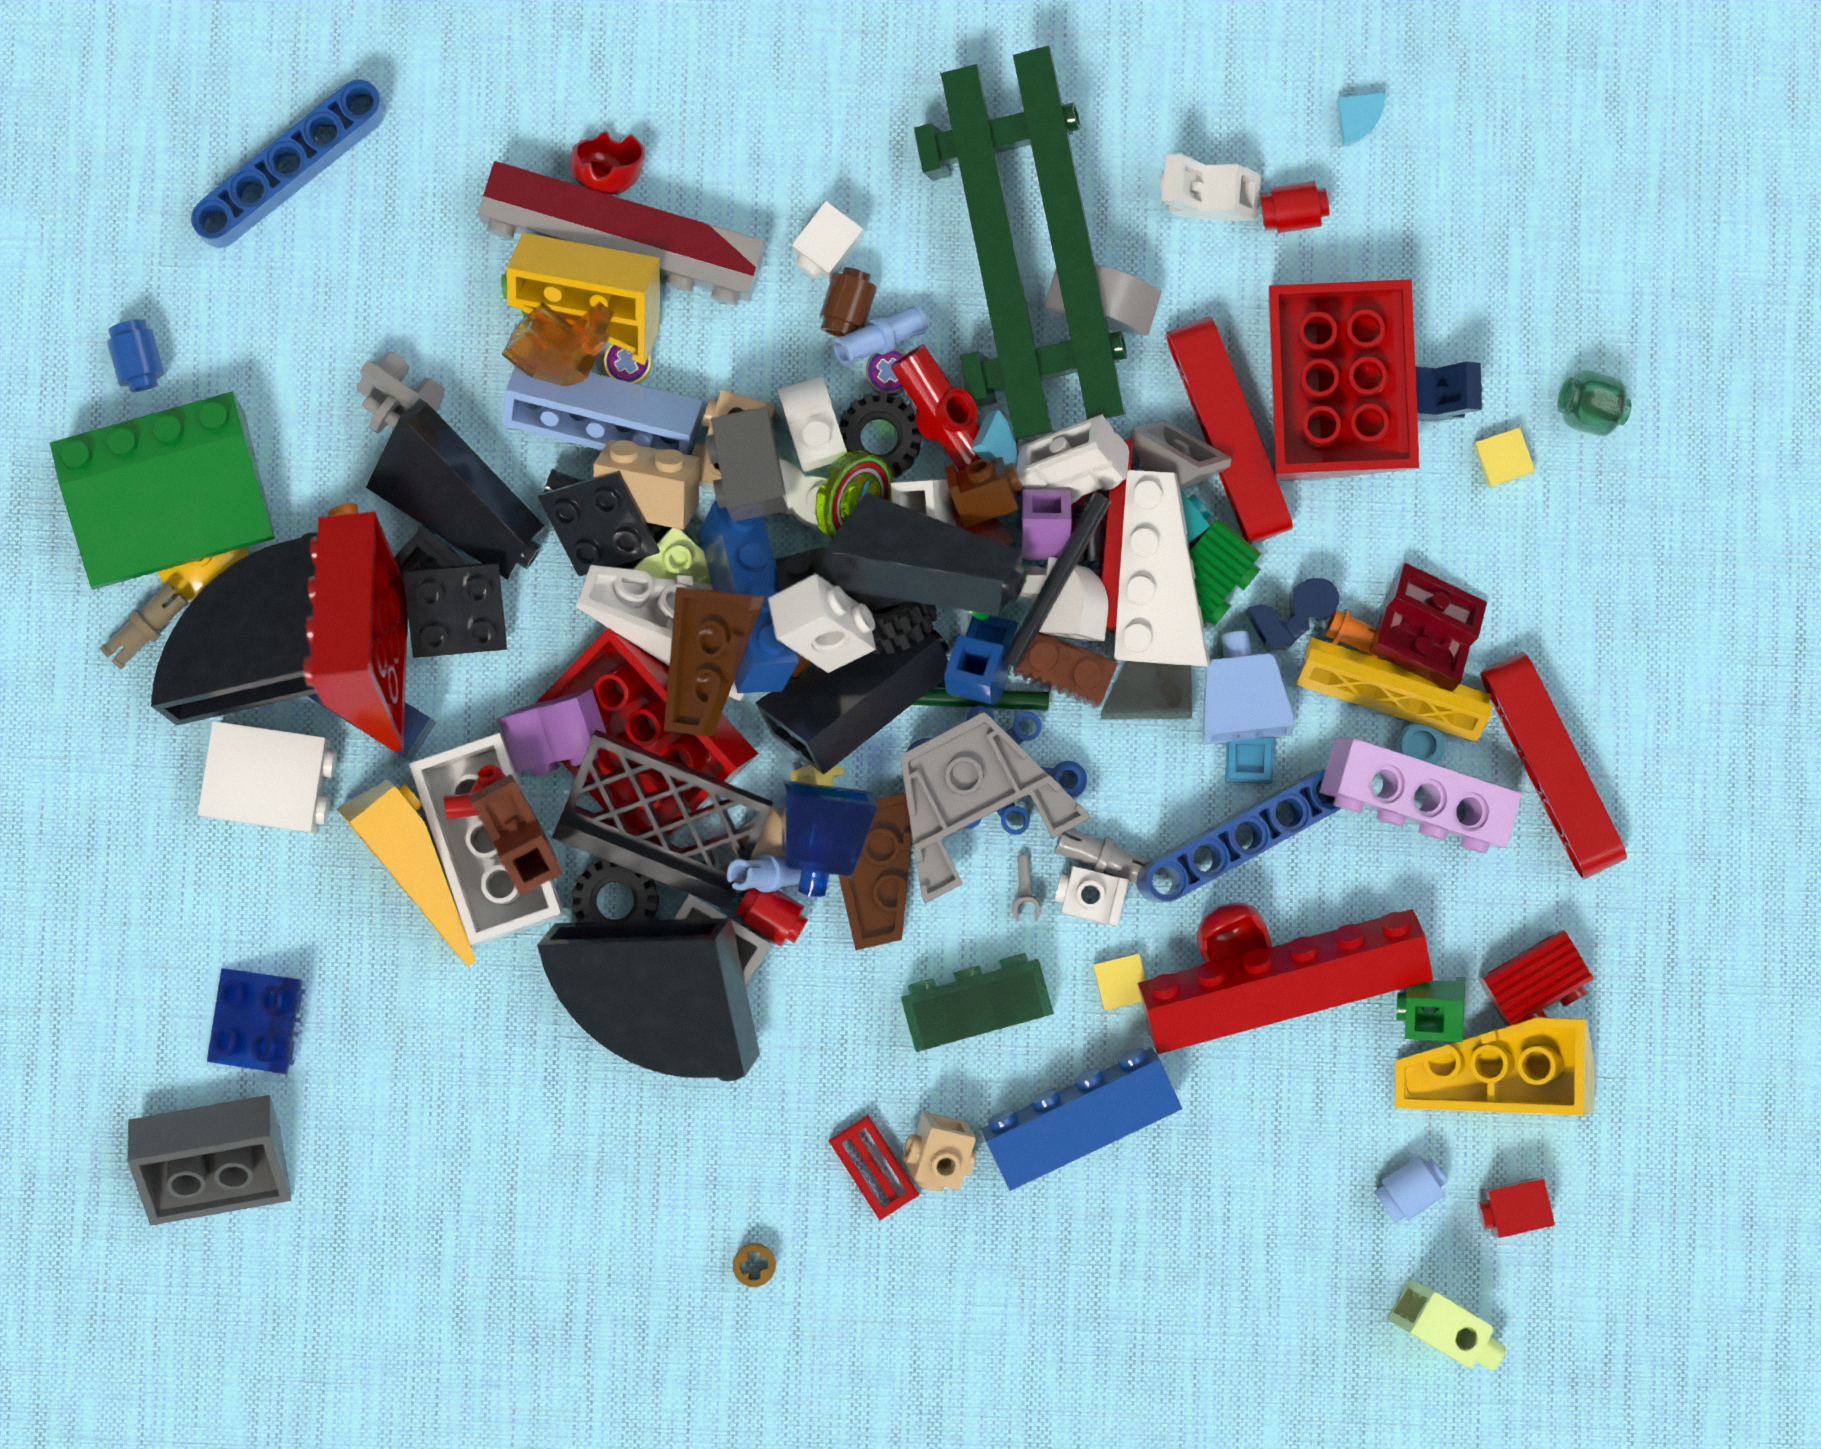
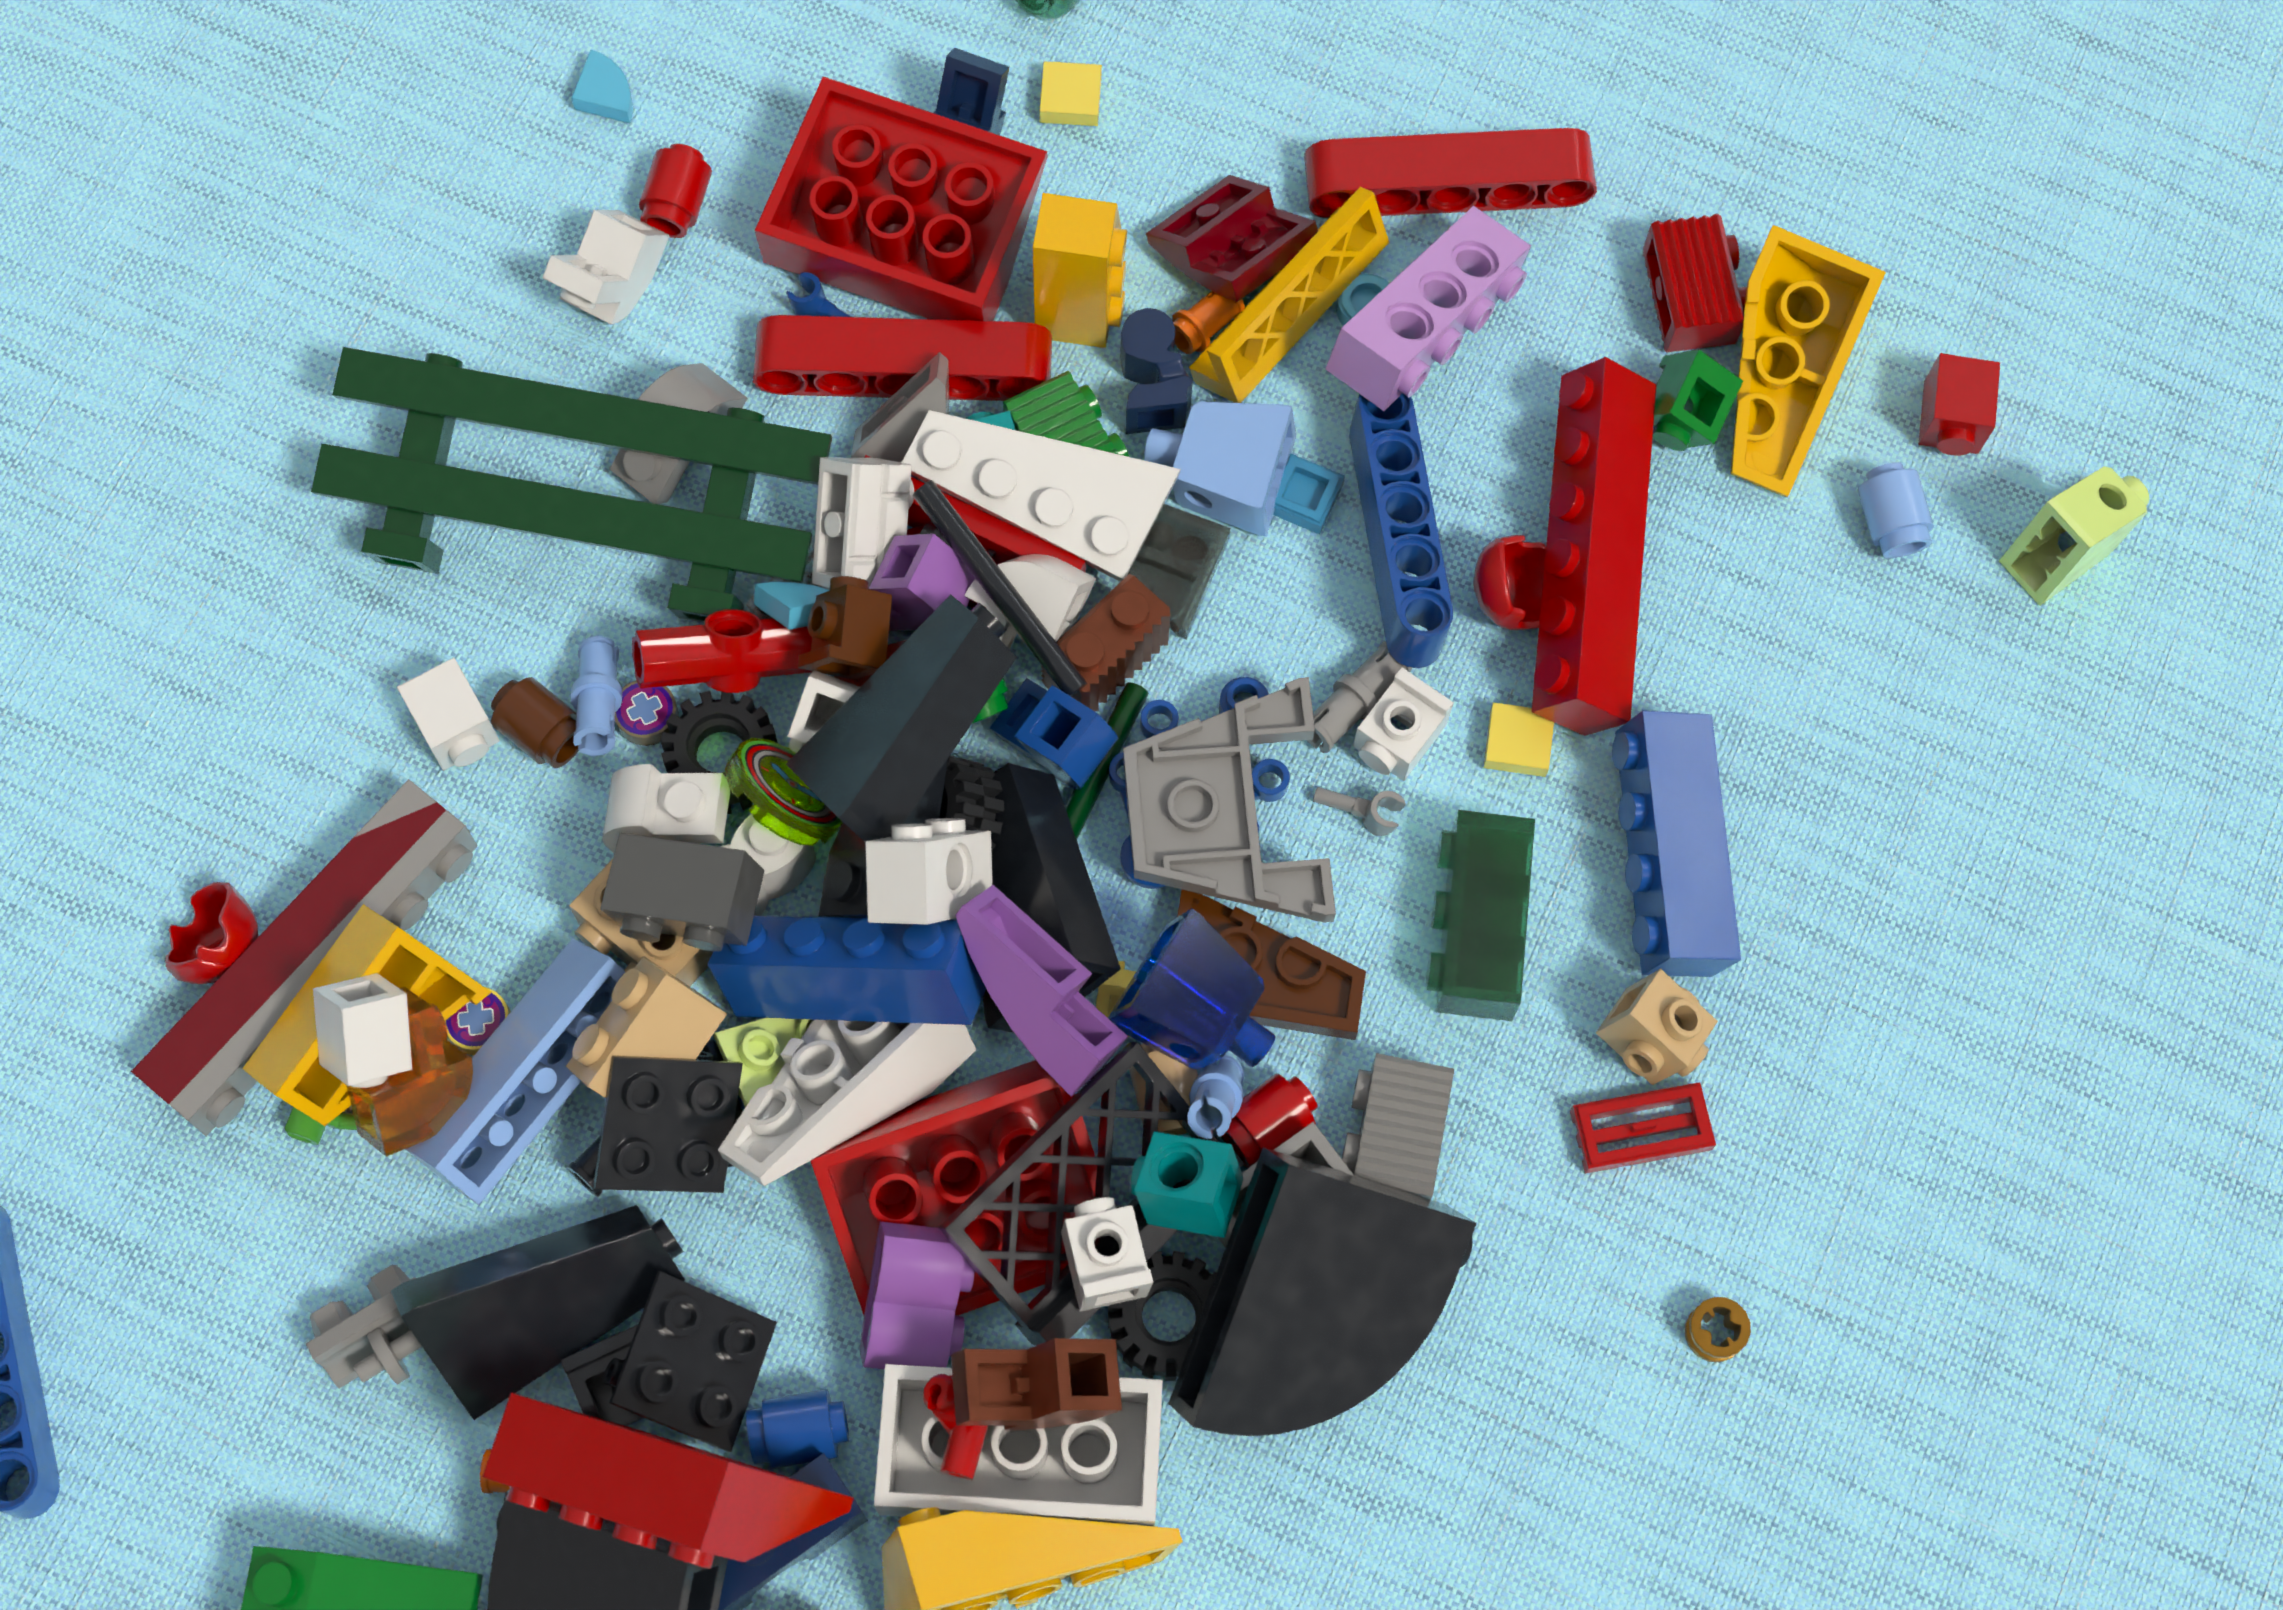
camera: 70 degrees left, 15 degrees down
reddish brown wing [664,587,765,736] -> none
none -> white brick [313,973,412,1088]
none -> blue brick [746,1389,849,1469]
none -> blue hand [786,272,851,317]
none -> medium lavender slope [955,885,1128,1096]
none -> yellow wedge [1032,193,1127,348]
none -> white brick [1061,1197,1153,1312]
none -> teal brick [1131,1132,1244,1238]
none -> light grey brick [1342,1053,1454,1200]

